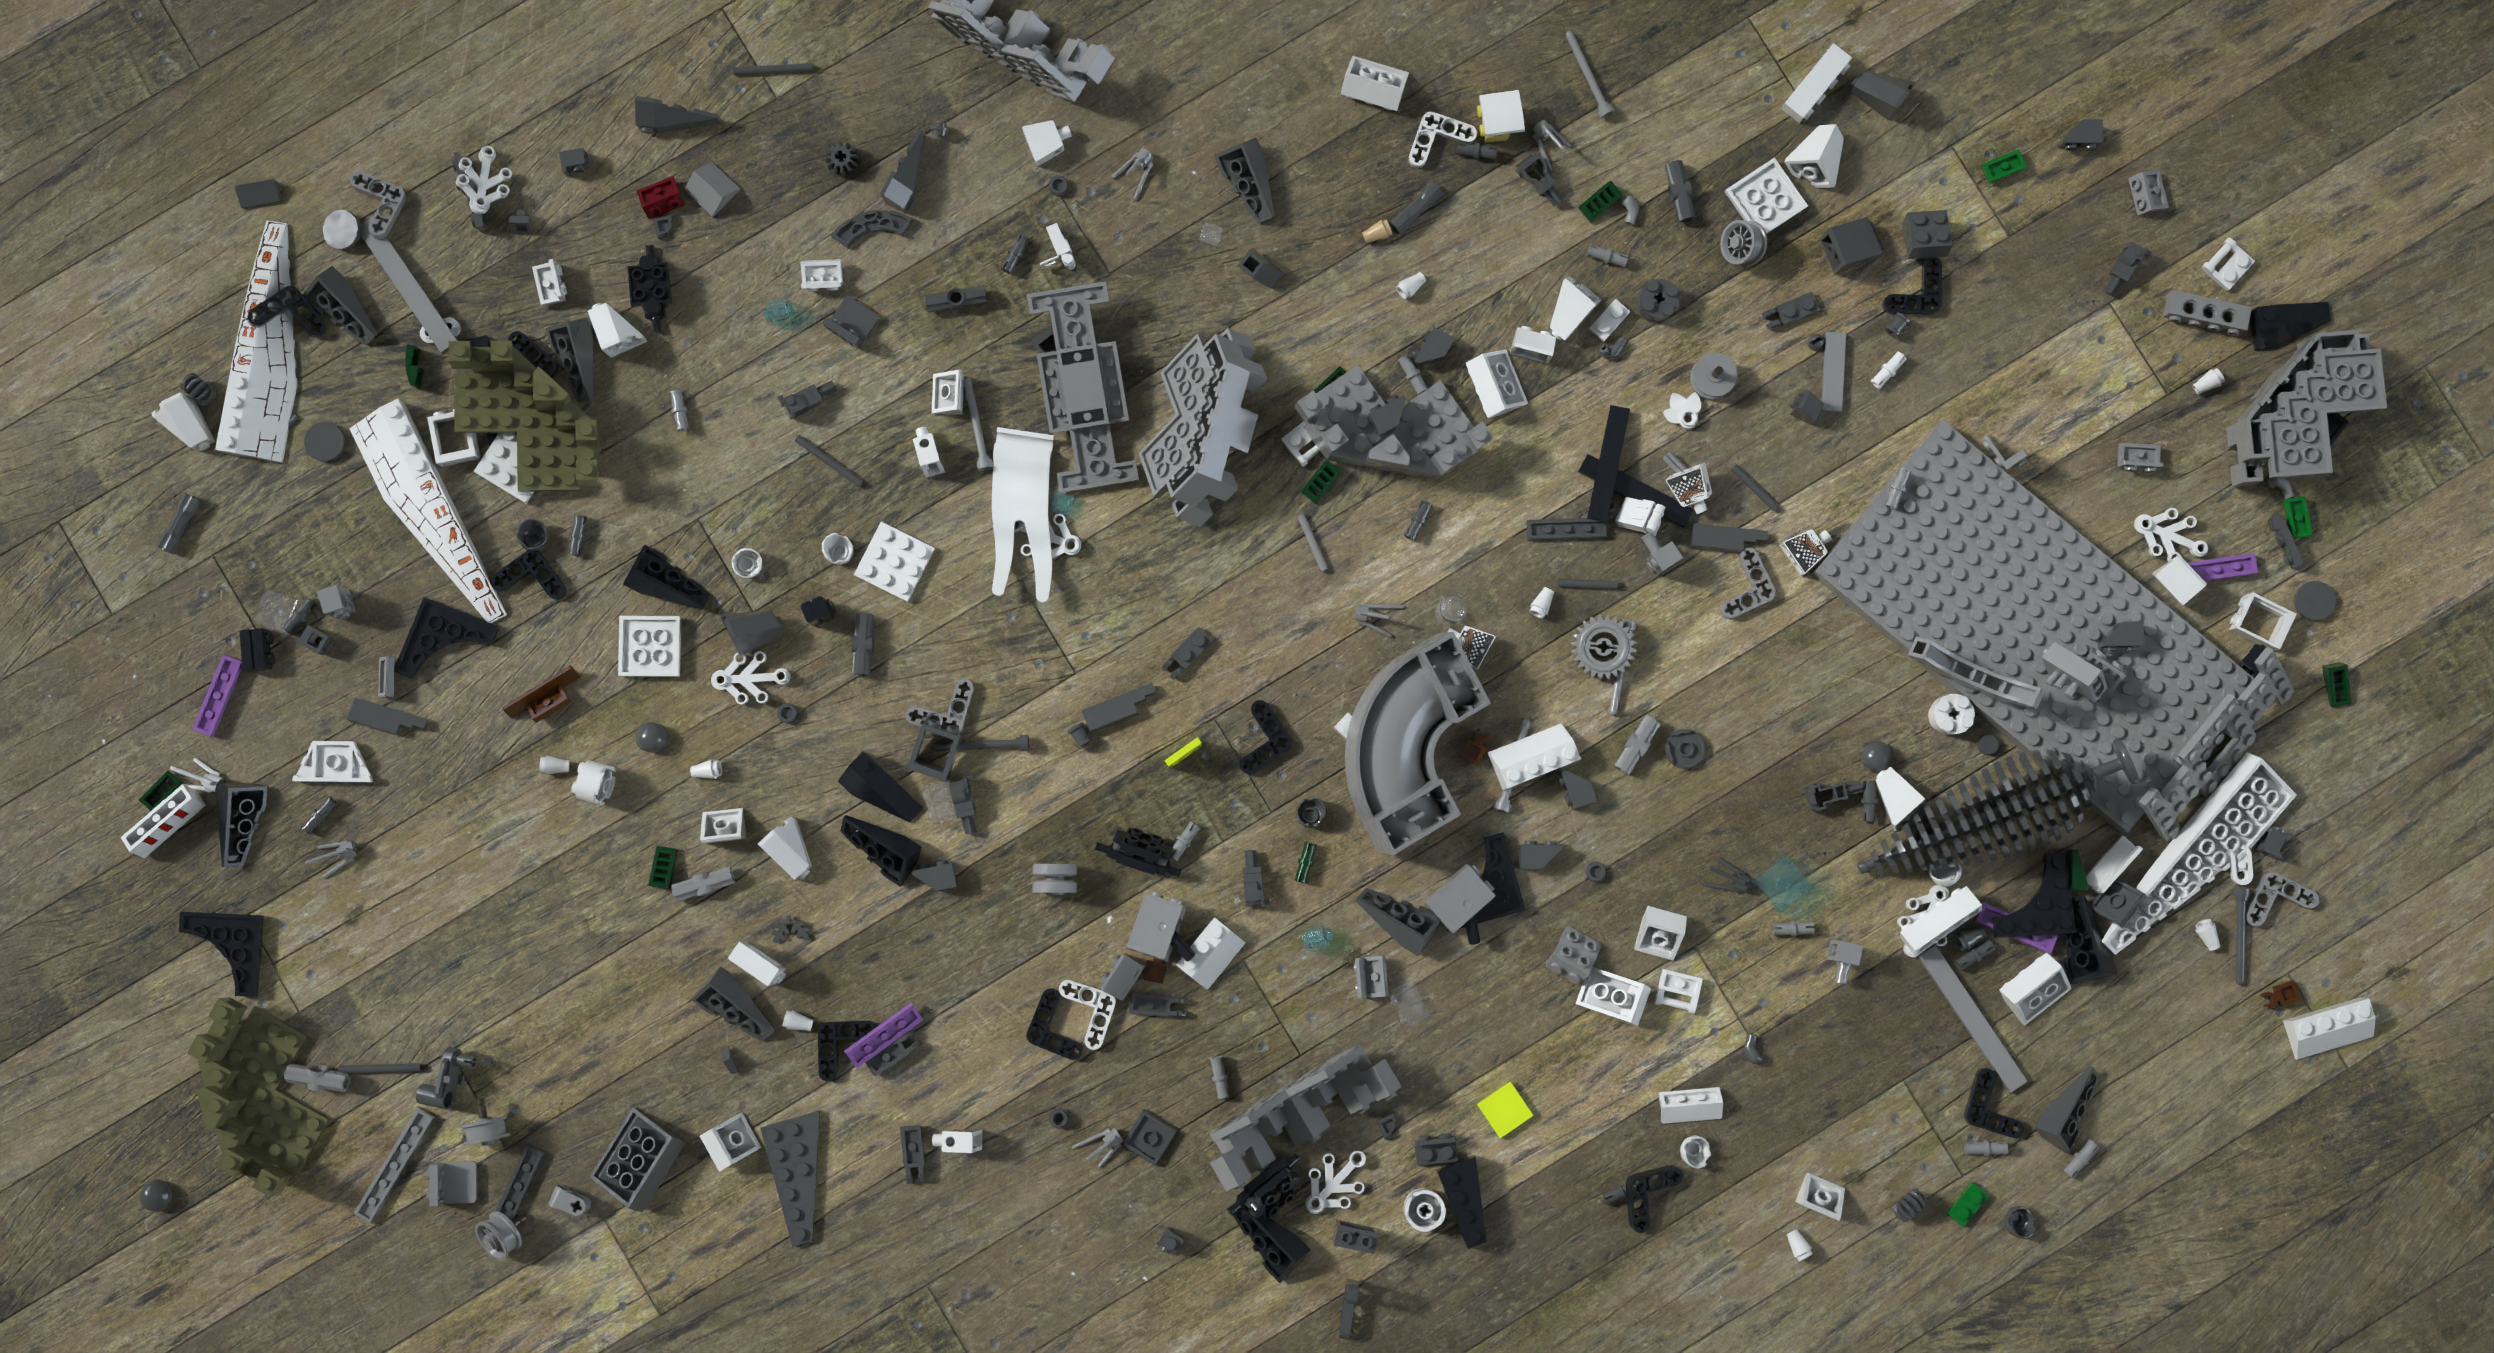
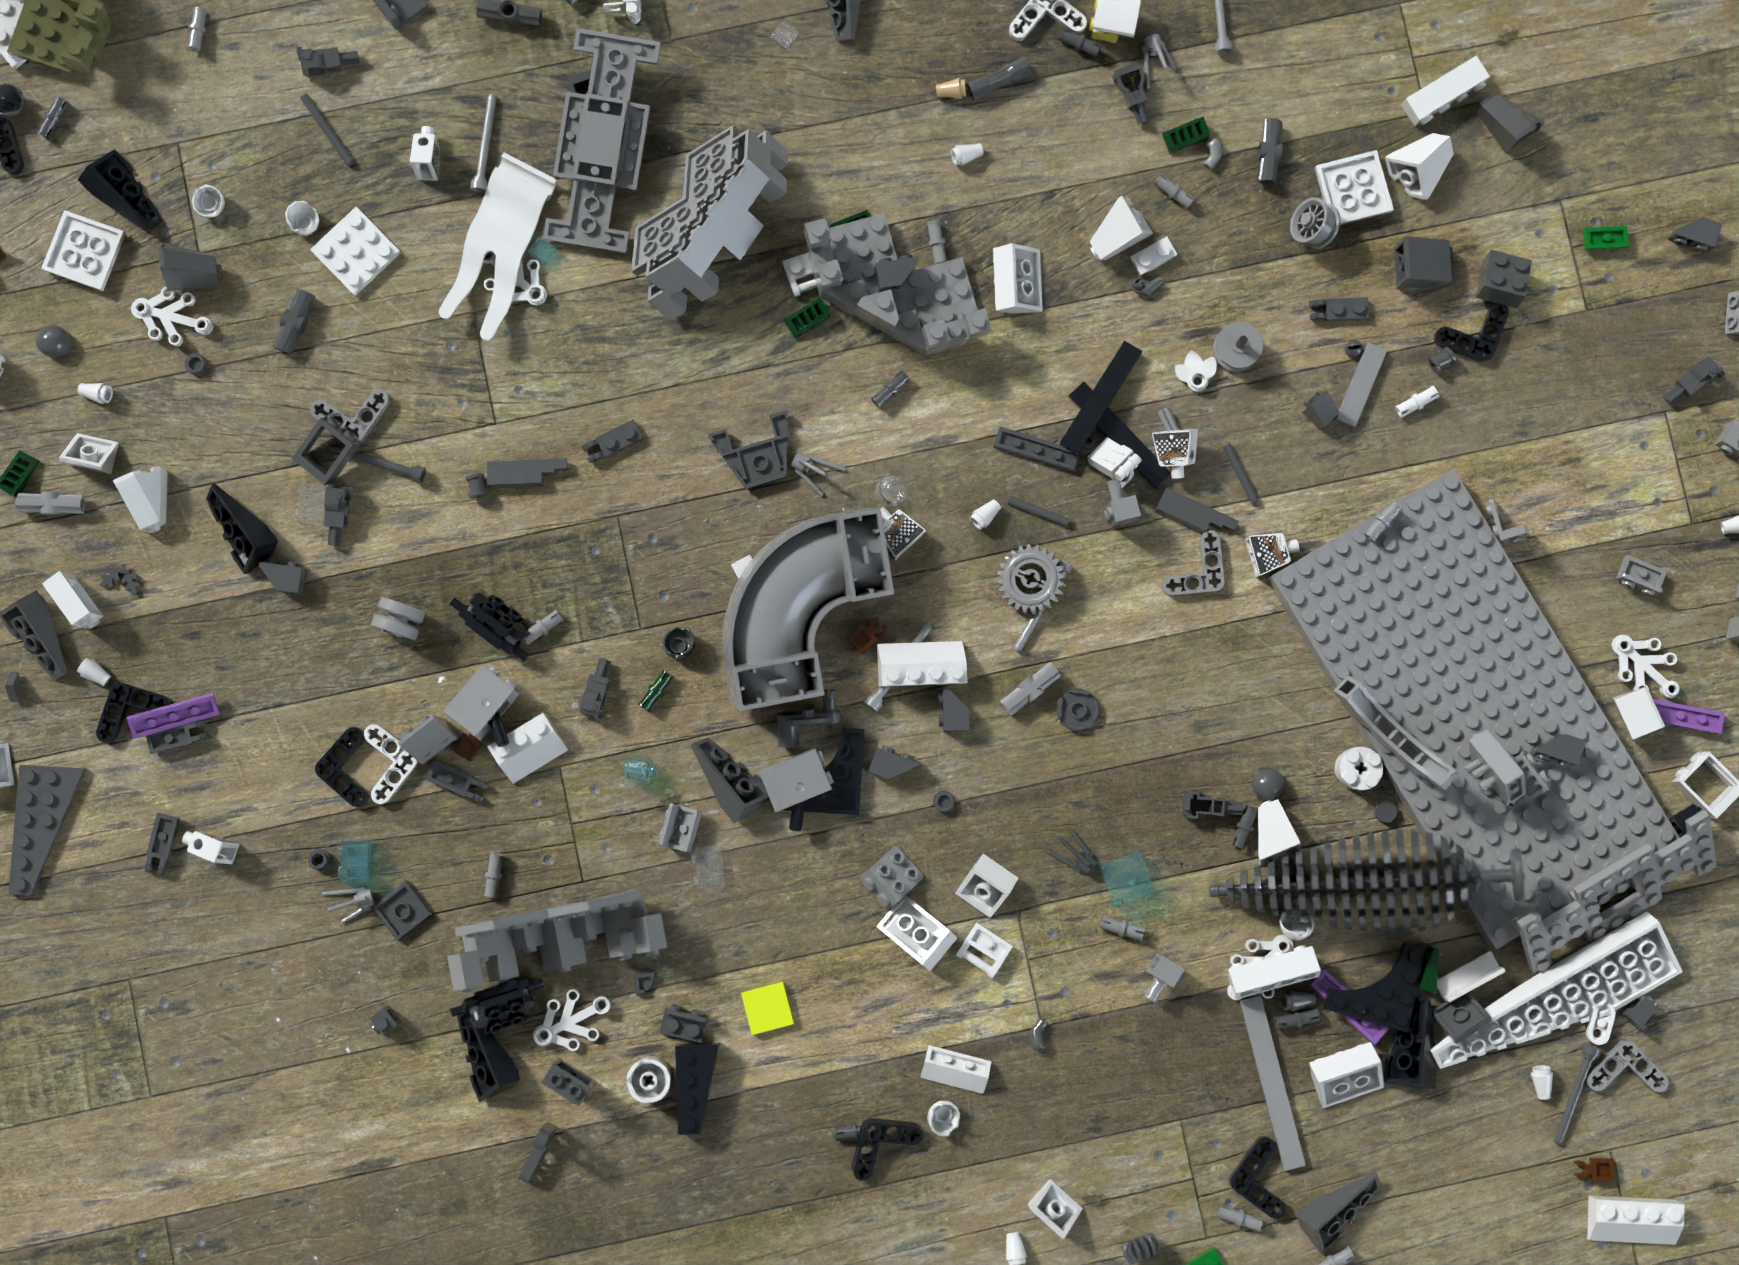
camera: 20 degrees right, 0 degrees up
black brick [801,596,836,627] -> none
black wedge [838,751,923,823] -> none
white slope [932,370,964,415] -> none
neon yellow tile [1164,737,1202,768] -> none
dark grey slope [1237,248,1284,288] -> none
black beam [1240,700,1291,774] -> none
light grey bar [1297,514,1328,572] -> none
dark grey slope [1412,327,1455,367] -> none
white slope [1510,326,1556,364] -> none
dark grey brick [1636,279,1679,323] -> none
none -> clear light blue brick [338,840,372,884]
none -> dark grey wing [708,410,788,490]
none -> dark grey piece [776,689,841,748]

